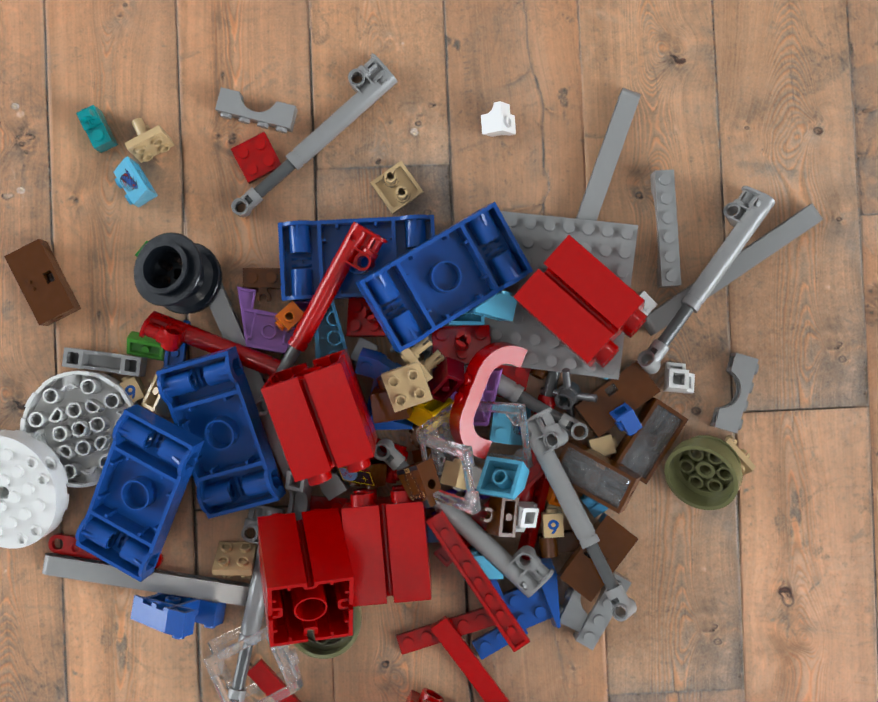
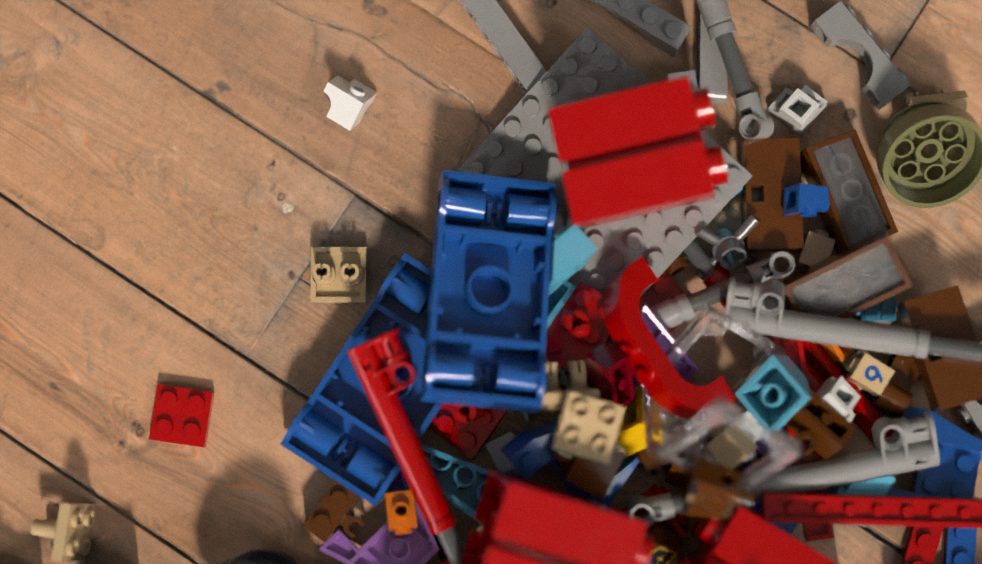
camera: 55 degrees left, 5 degrees down
light grey arch [215,87,298,134] -> none
light grey piece [231,53,398,218] -> none
medium azure slope [489,403,531,446] -> none

